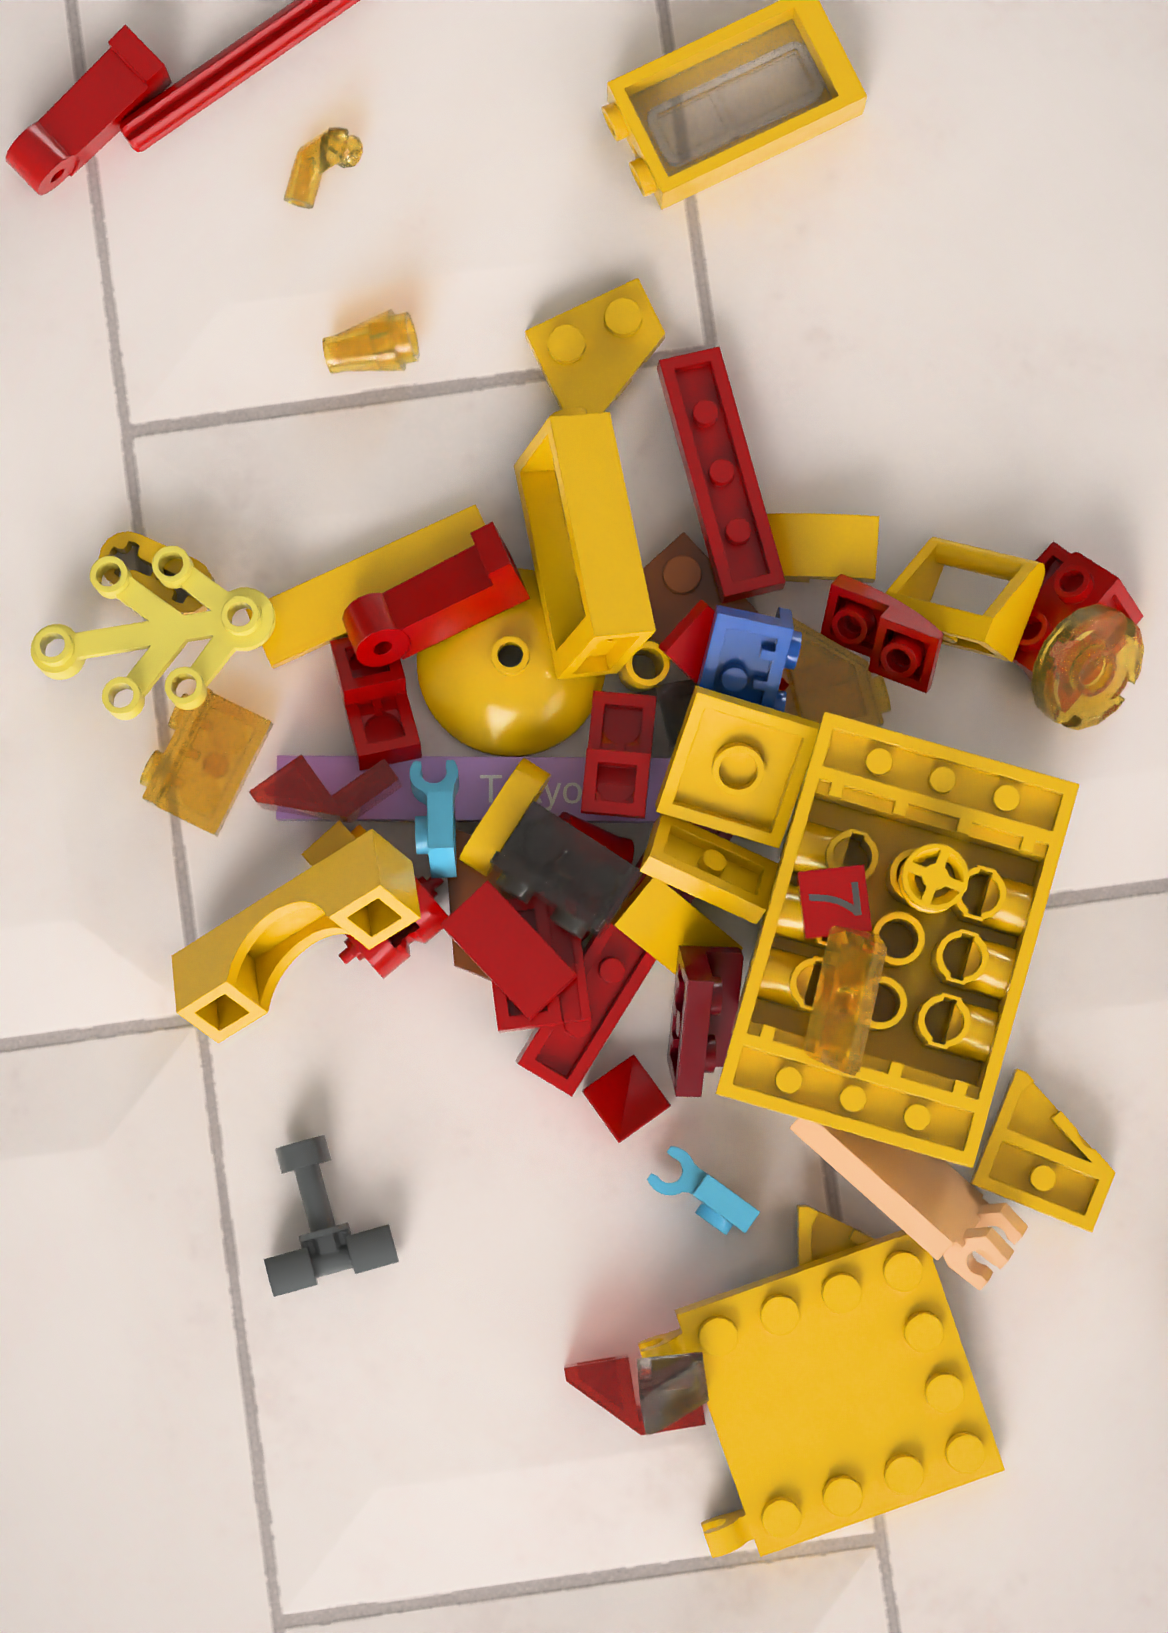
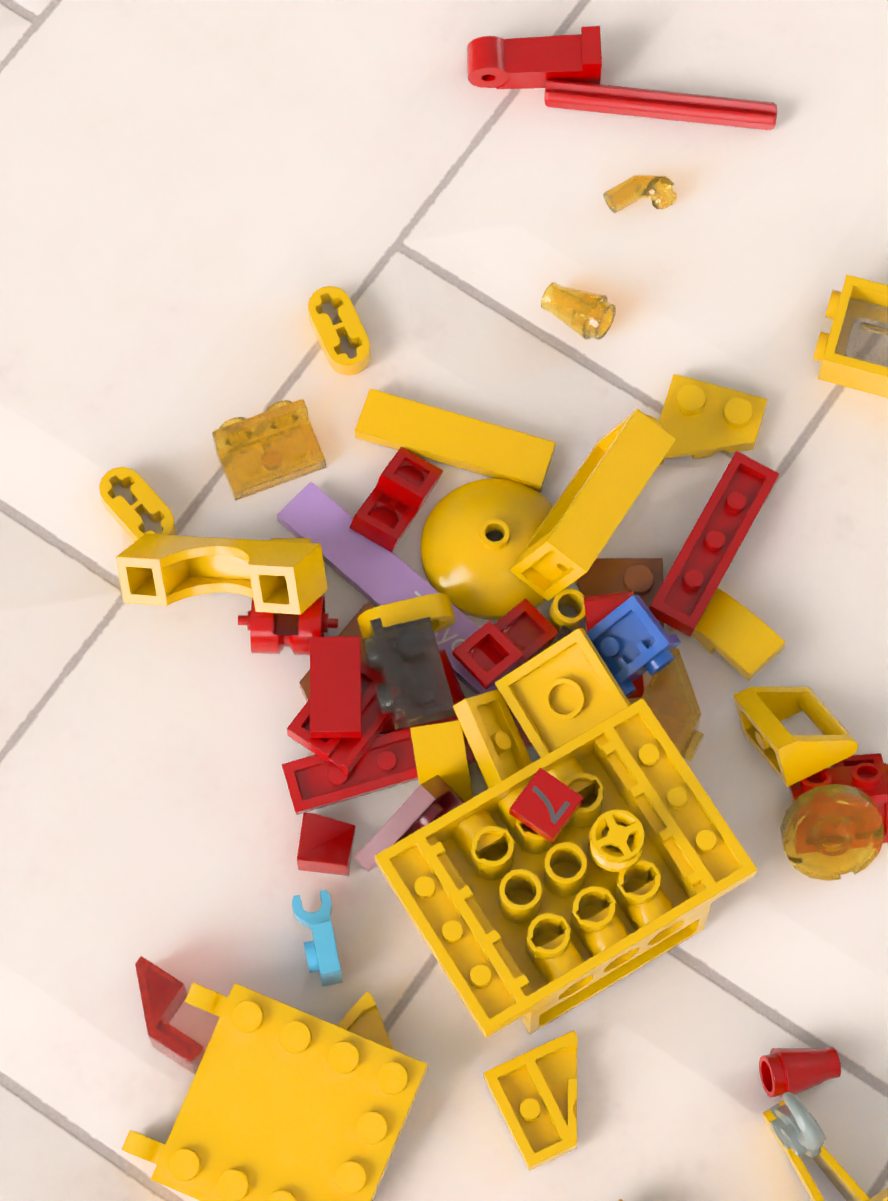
camera: 40 degrees right, 15 degrees down
light yellow plant [30,546,276,720] -> none
clear red slope [249,754,403,823] -> none
dark grey bar [264,1135,399,1297] -> none
red leg [342,521,530,667] -> none
medium azure plate [409,760,459,878] -> none
clear smoke slope [637,1352,709,1435] -> none
light nougat tile [790,1118,1028,1291] -> none
clear yellow slope [804,926,887,1076] -> none
red slope [819,574,944,693] -> none
none -> yellow beam [99,467,176,542]

